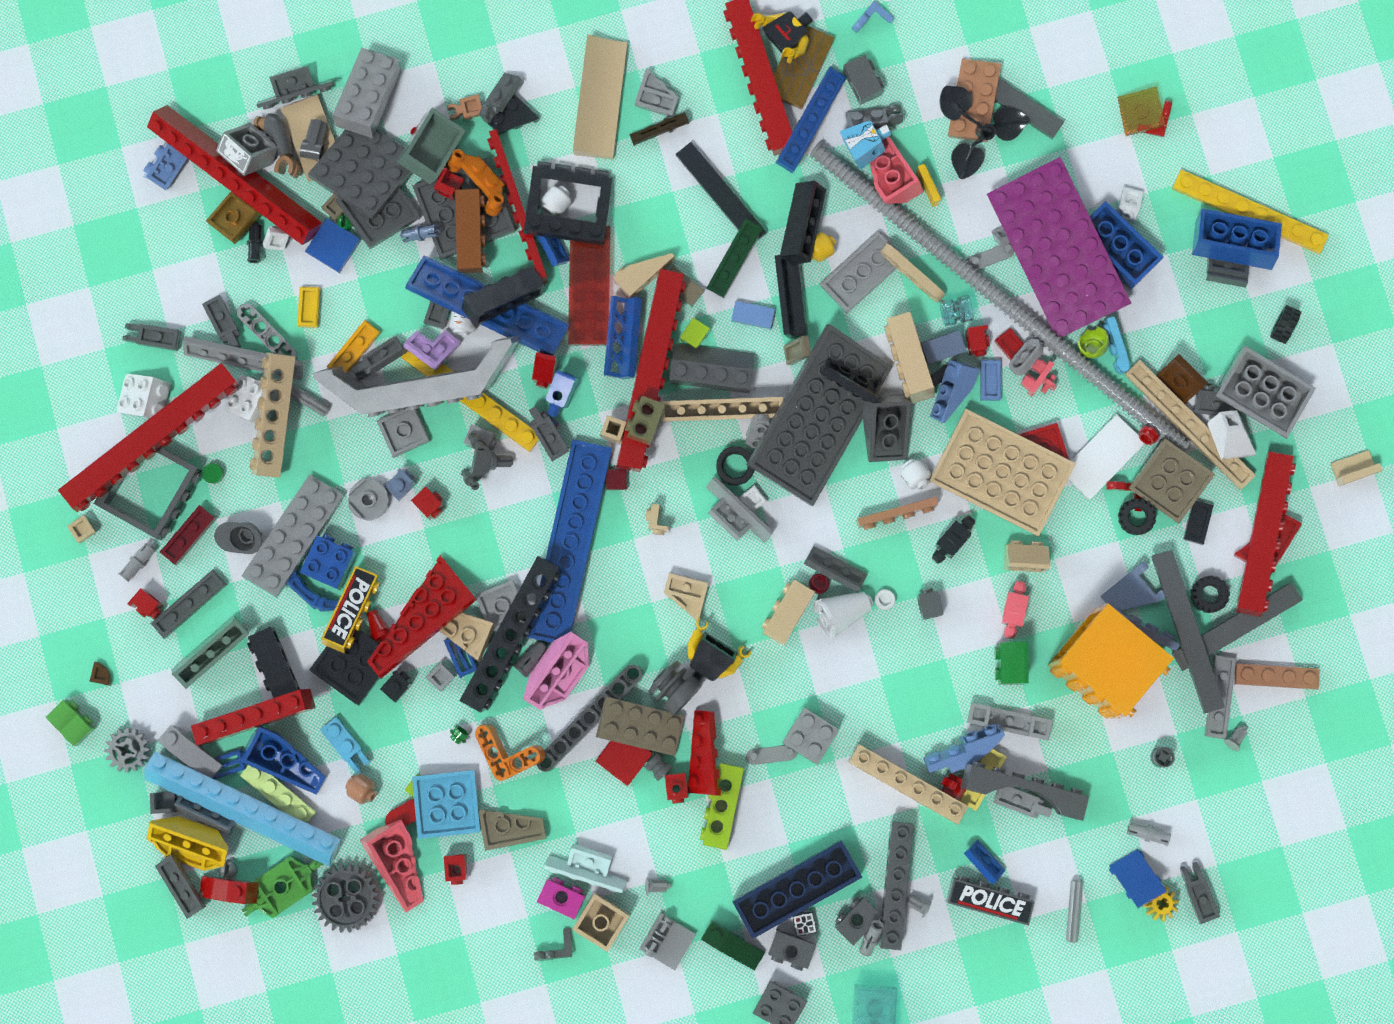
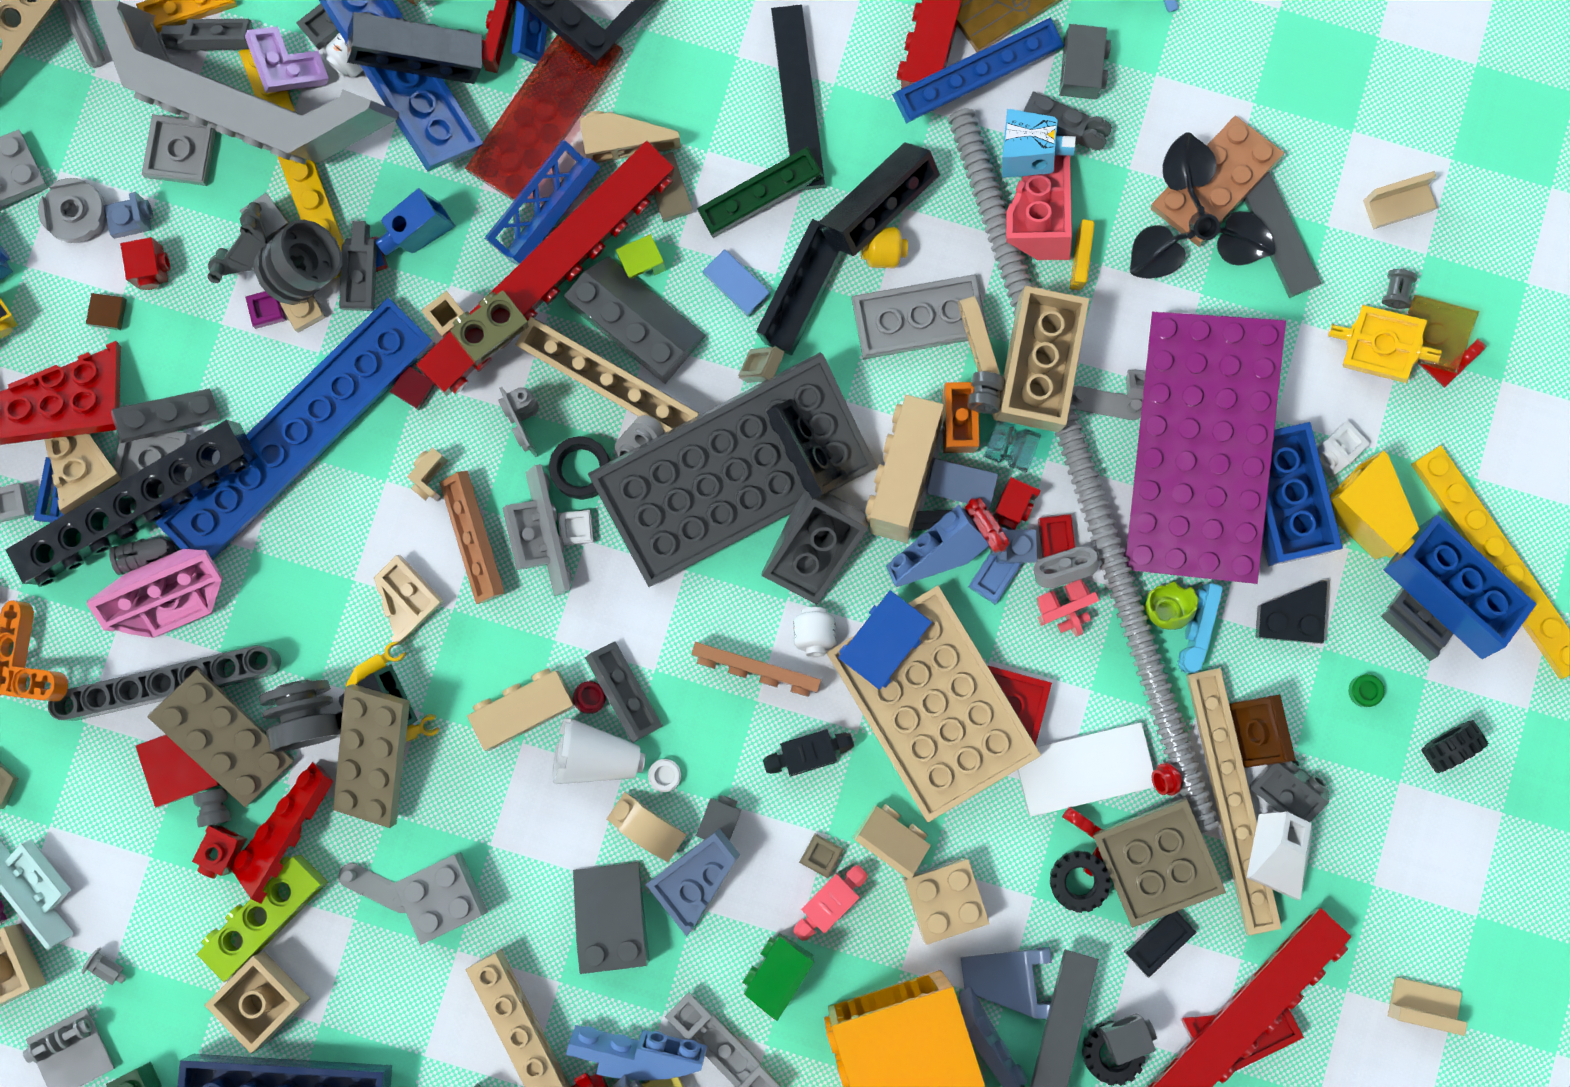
camera: 25 degrees right, 0 degrees up
red slope [532,352,559,389] -> none
light grey slope [1216,346,1316,439] -> none
none -> reddish brown tile [86,293,127,331]
none -> dark grey plate [111,388,220,443]
none -> tan brick [204,951,311,1054]
none -> magenta tile [245,291,287,329]
none -> dark grey wheel [254,220,342,305]
none -> tan plate [280,295,326,333]
none -> dark tan plate [333,684,410,828]
none -> nougat plate [439,471,505,604]
none -> light grey hinge [498,387,539,458]
none -> dark grey slope [573,862,650,974]
none -> tan brick [606,792,687,862]
none -> sand blue wing [646,828,740,937]
none -> dark tan tile [799,833,844,878]
none -> blue piece [838,590,932,690]
none -> tan brick [902,857,990,945]
none -> orange brick [942,382,979,453]
none -> red axle [965,498,1010,553]
none -> dark grey wheel [967,371,1005,414]
none -> sand blue bracket [990,528,1037,564]
none -> tan brick [995,285,1089,433]
none -> dark grey brick [1100,1013,1157,1065]
none -> black wing [1255,581,1327,644]
none -> yellow plate [1328,305,1442,383]
none -> yellow slope [1329,450,1419,560]
none -> green tile [1348,674,1385,707]
none -> tan panel [1363,171,1437,230]
none -> dark grey bush [1382,269,1418,309]

